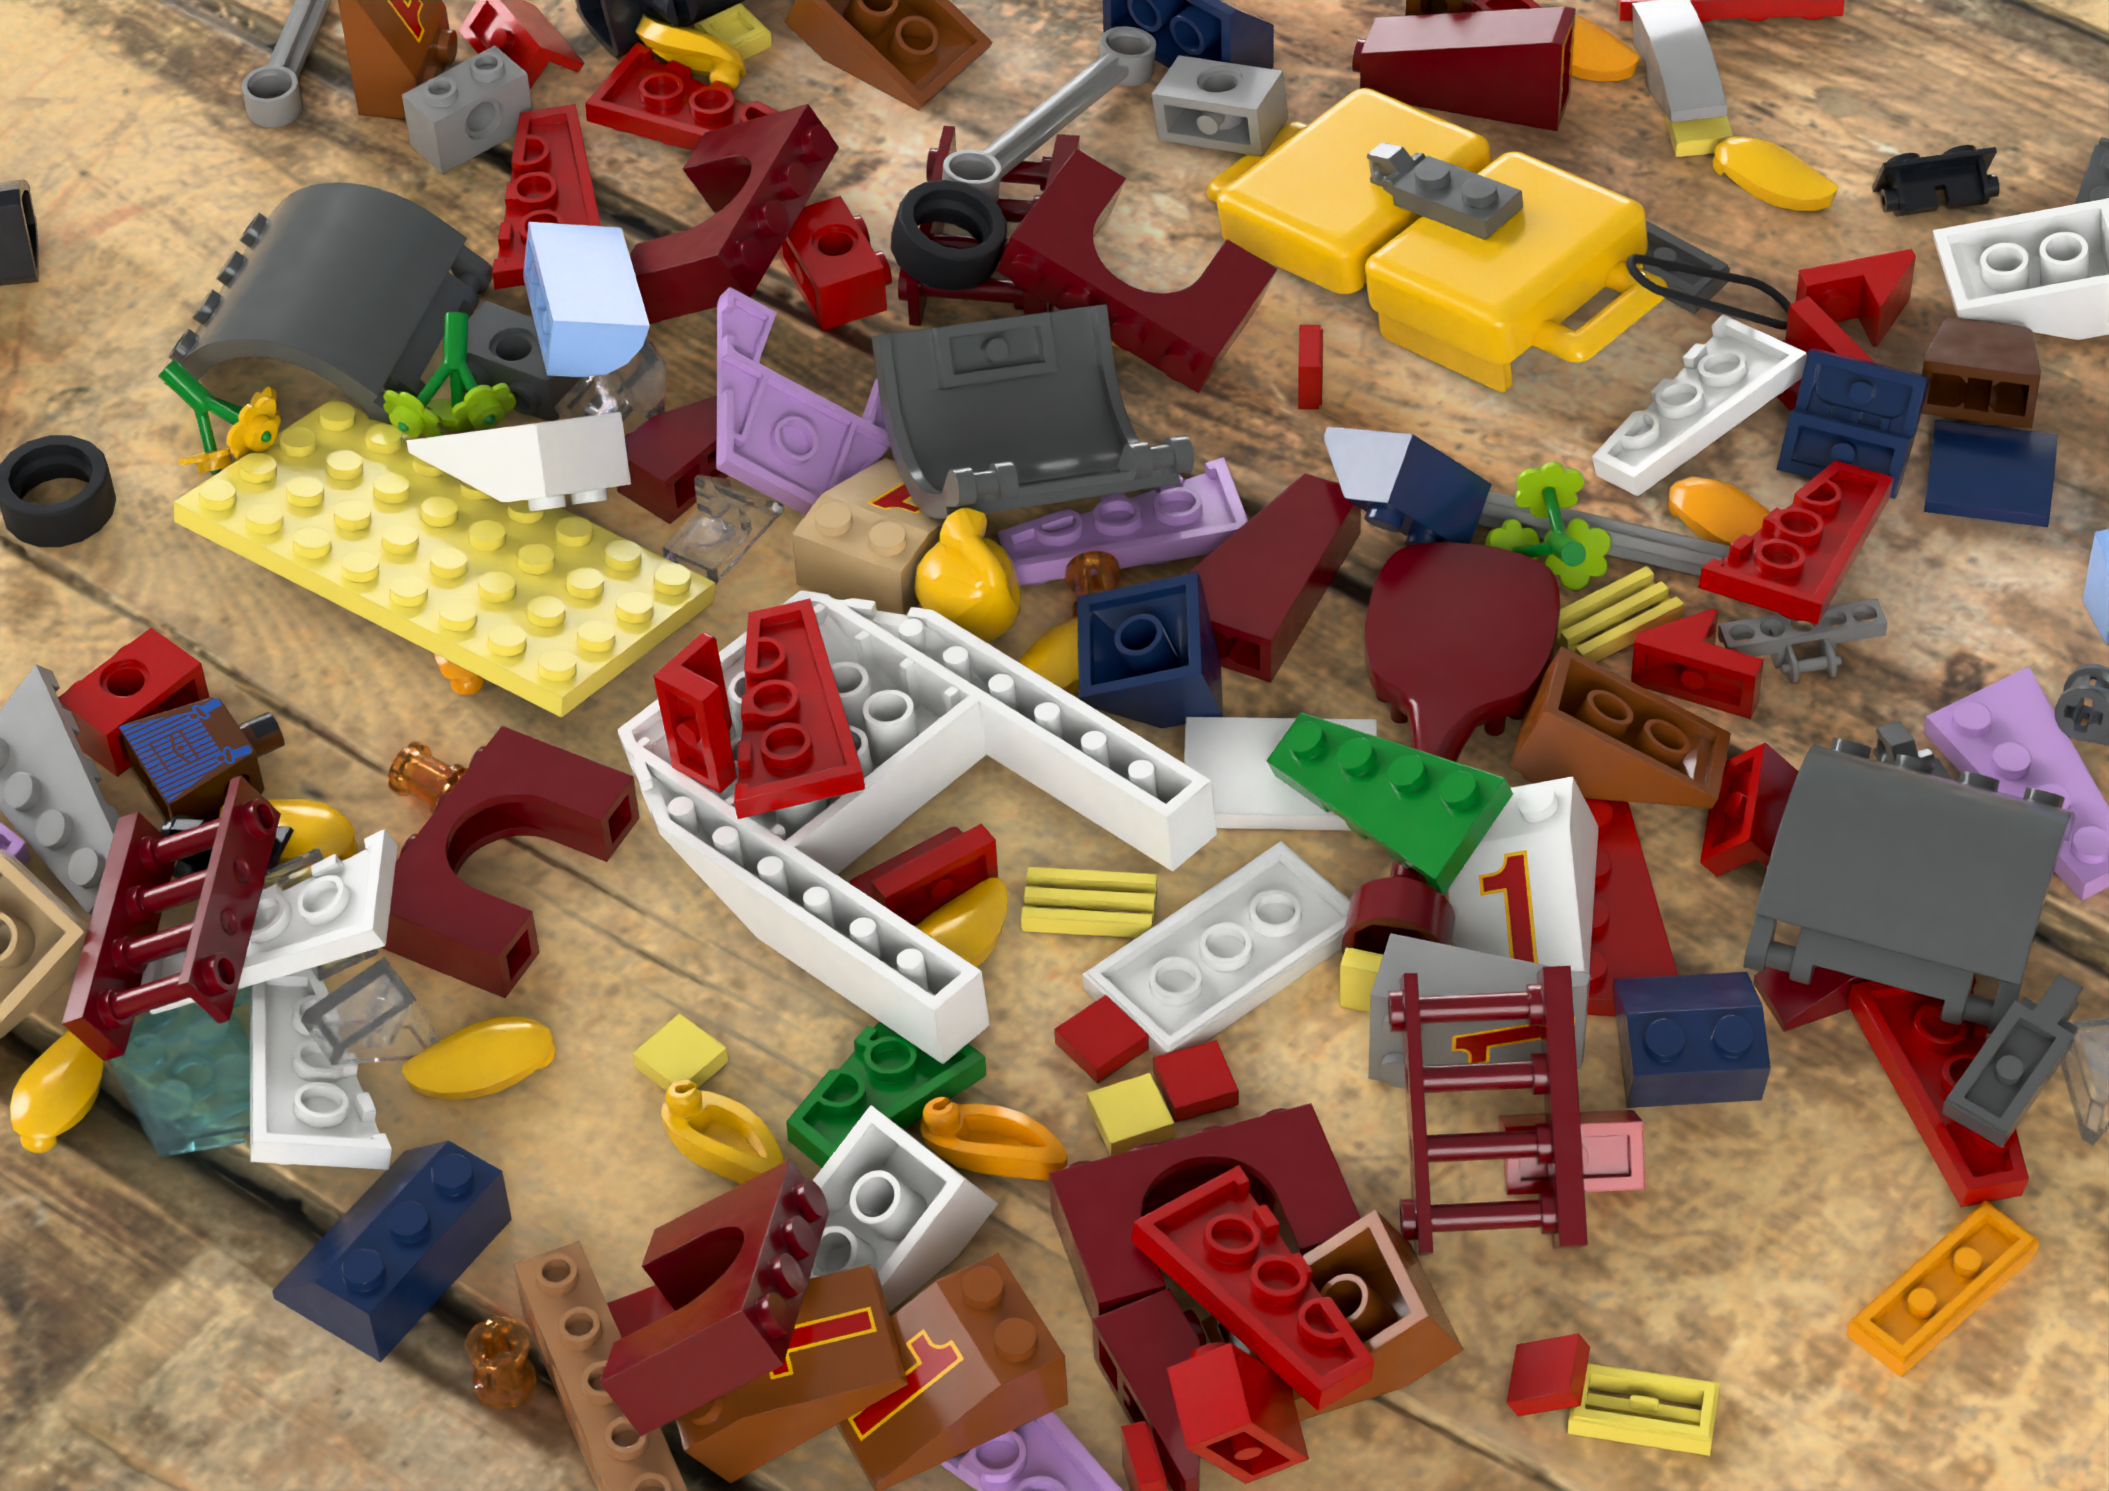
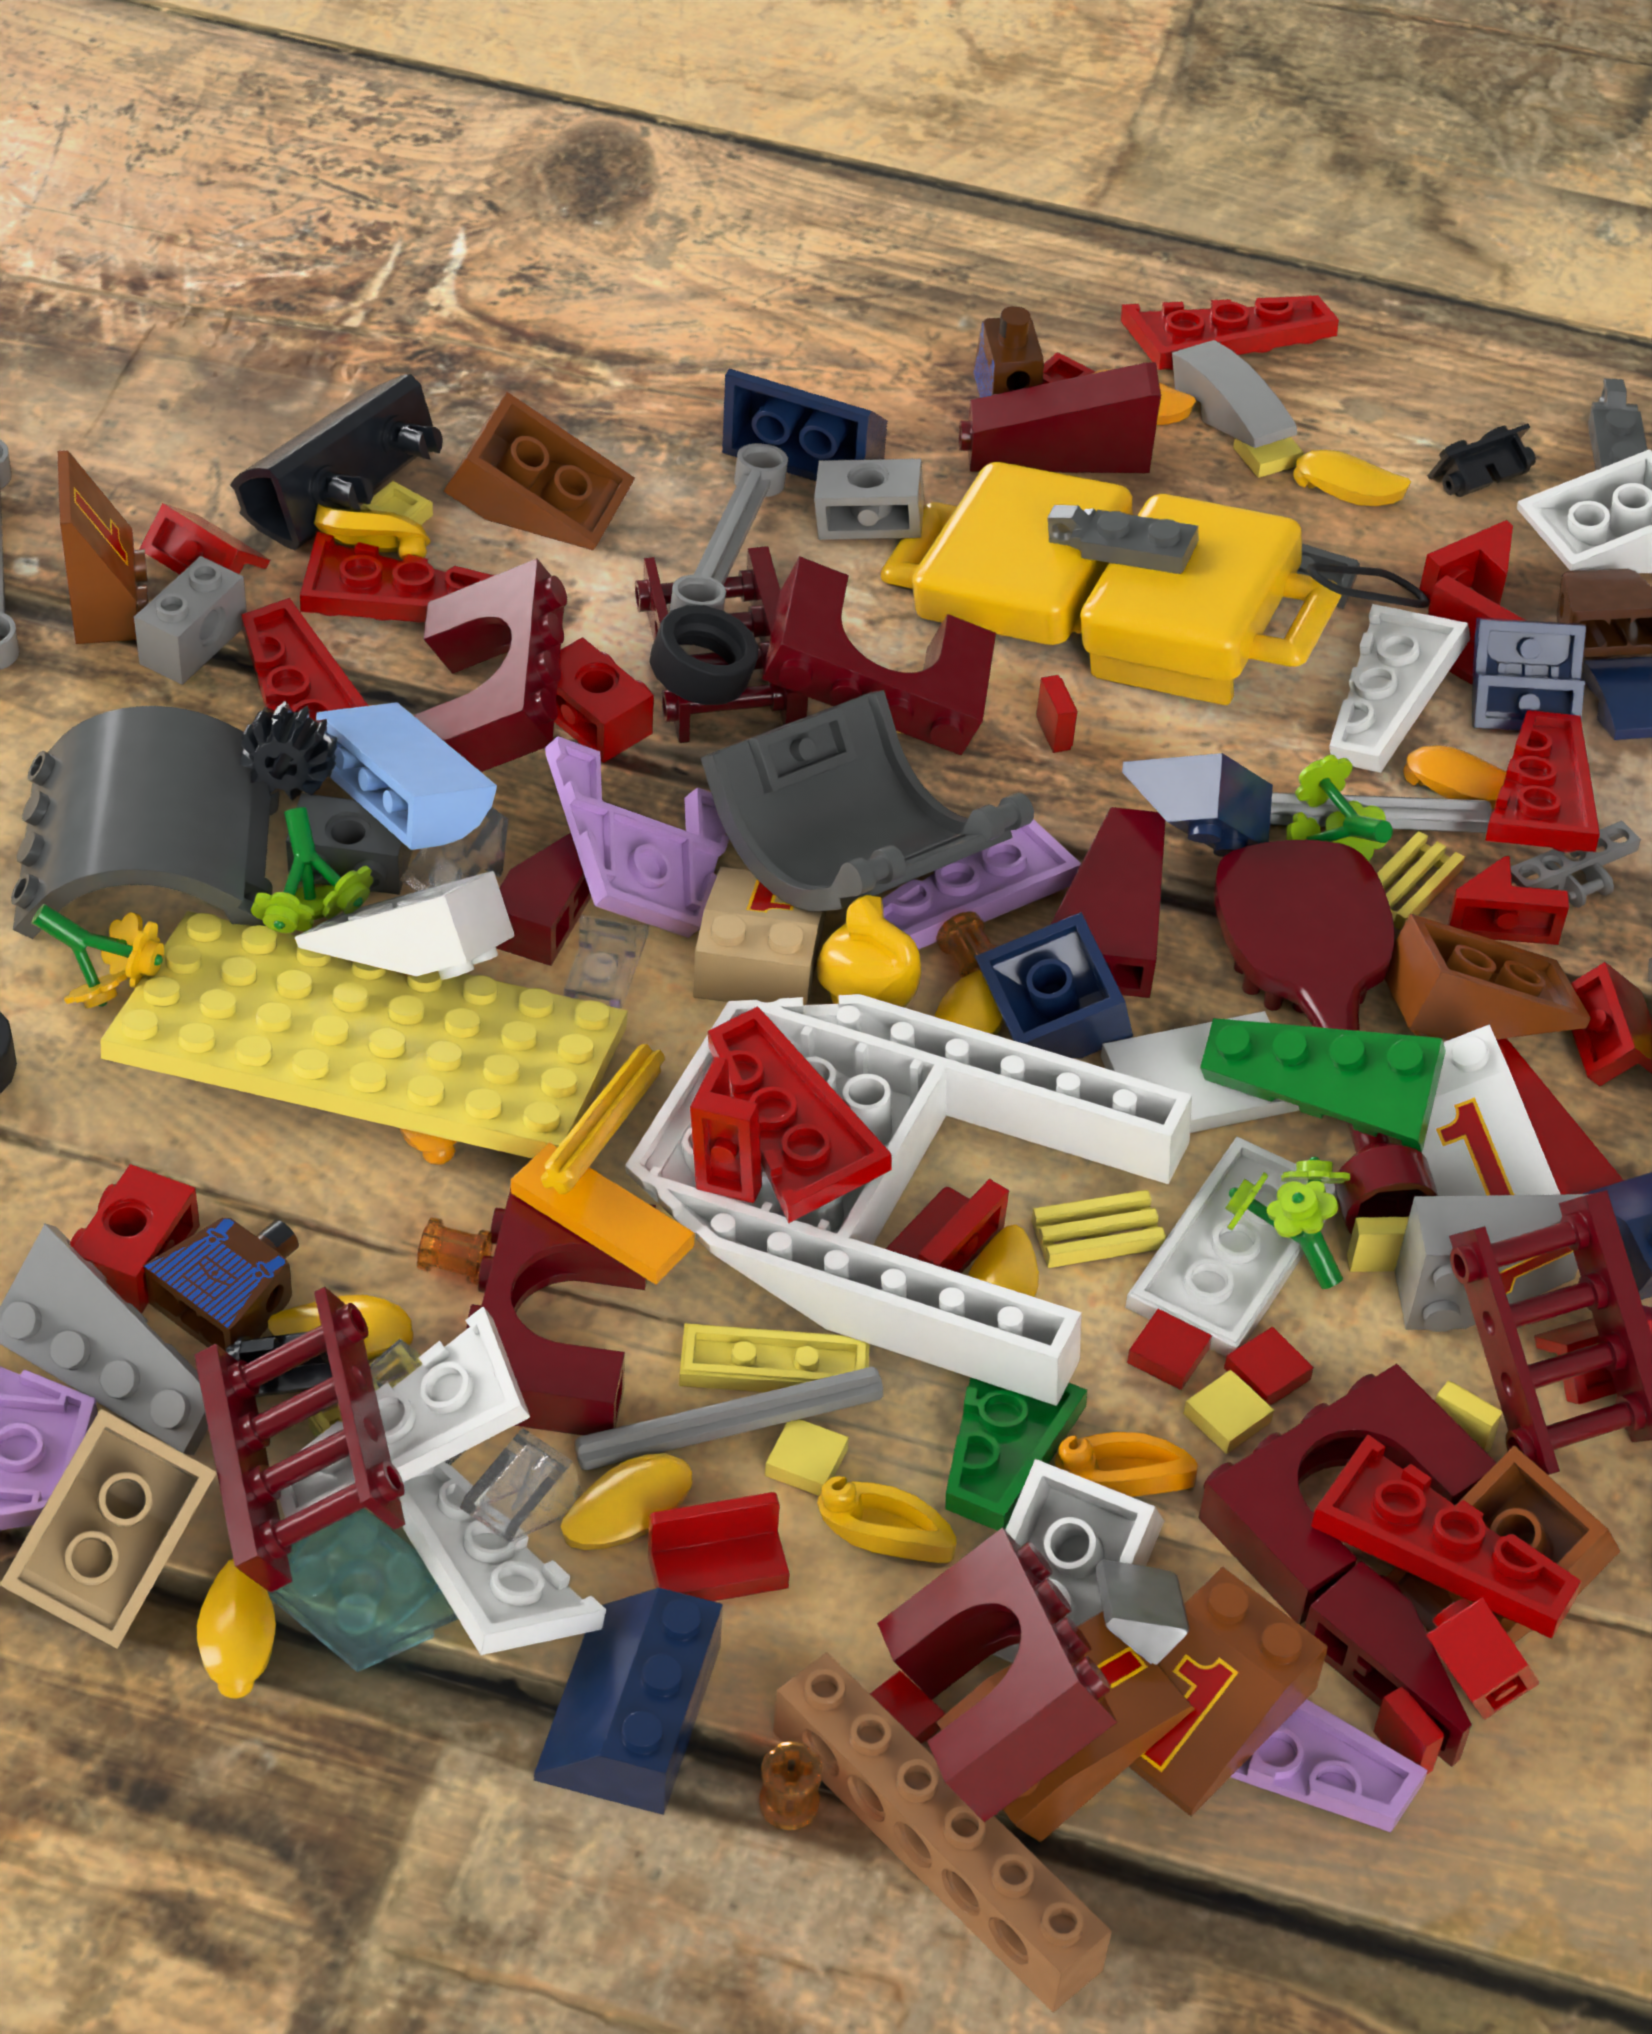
camera: 25 degrees left, 0 degrees up
none -> black gear [240,701,337,801]
none -> light orange tile [511,1142,695,1285]
none -> yellow axle [540,1044,665,1194]
none -> light grey axle [575,1367,883,1470]
none -> red panel [648,1492,790,1602]
none -> light yellow tile [679,1323,870,1392]
none -> flat silver slope [1096,1559,1189,1665]
none -> lime plant [1225,1156,1350,1289]
none -> light yellow tile [1435,1380,1503,1454]

